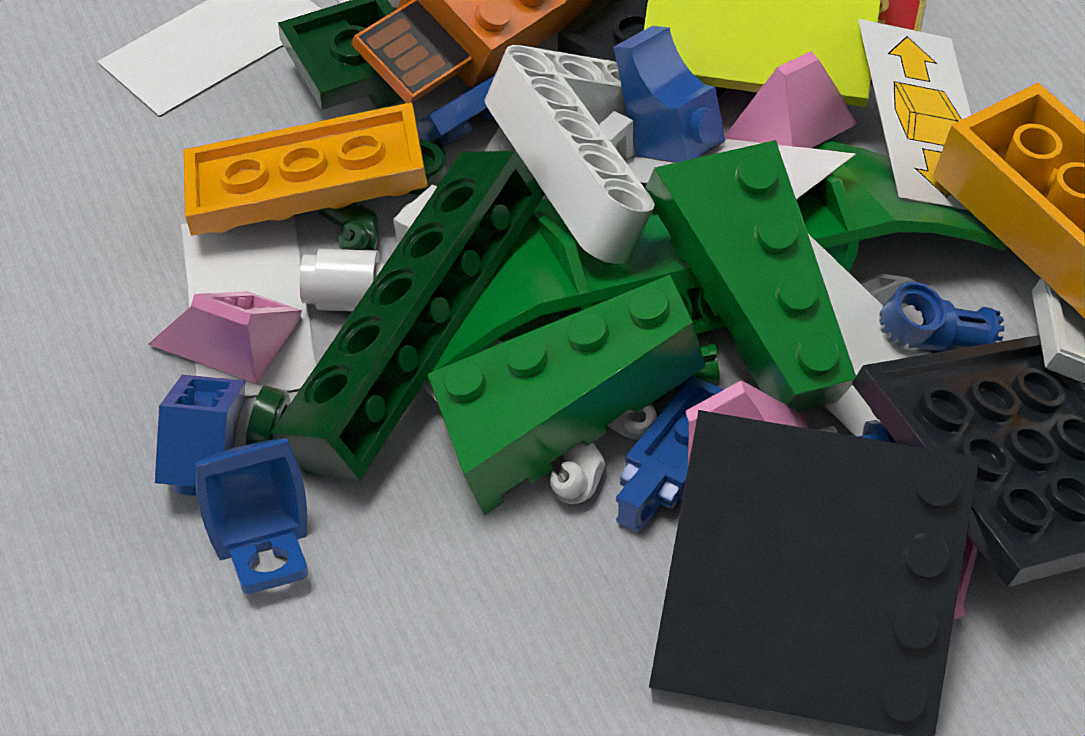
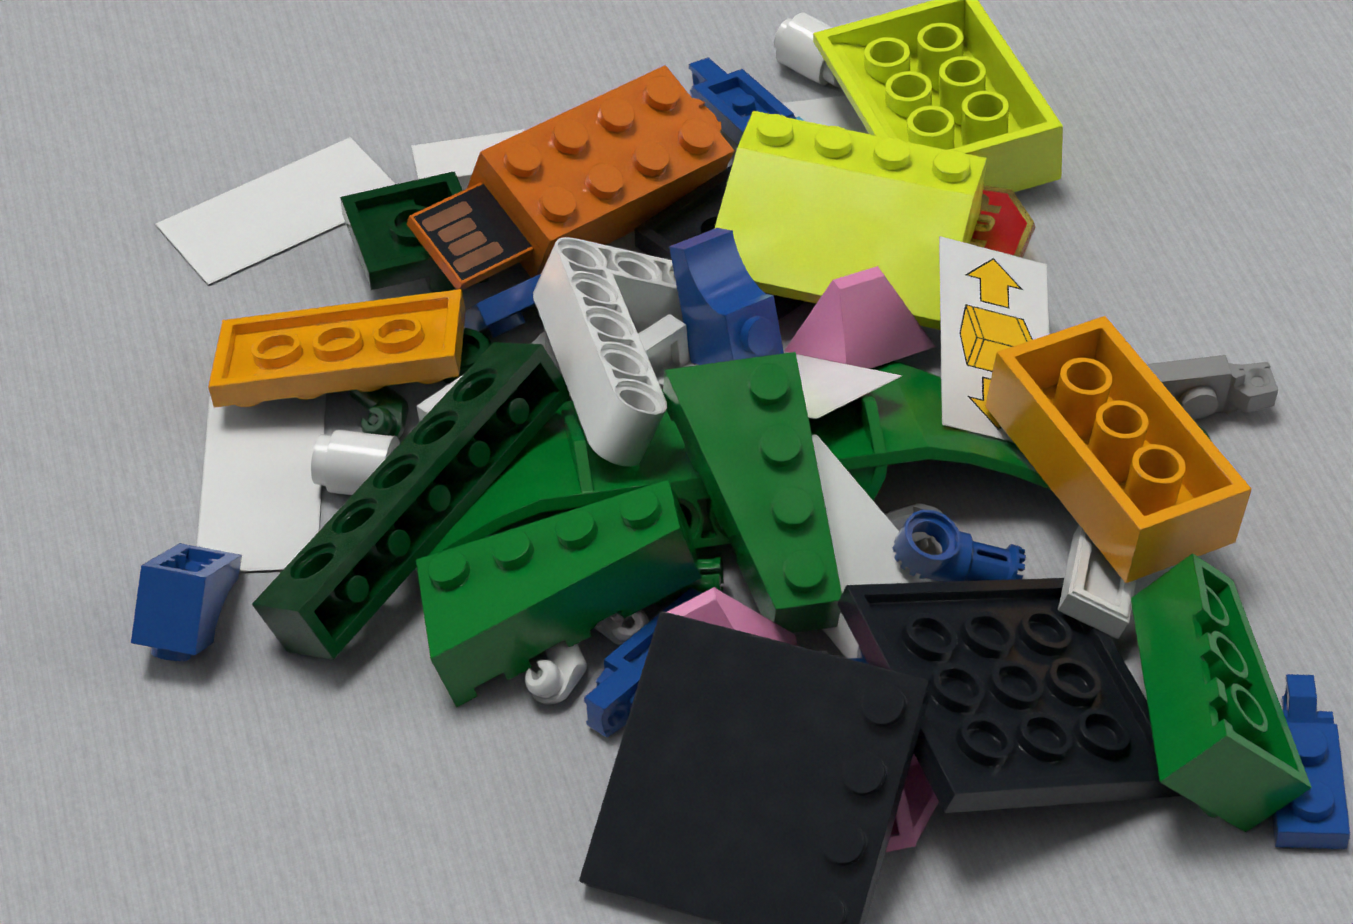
camera: 10 degrees right, 5 degrees down
bright pink slope [148,291,302,384] -> none
blue piece [195,439,308,594] -> none
dark green tile [246,385,290,445] -> none

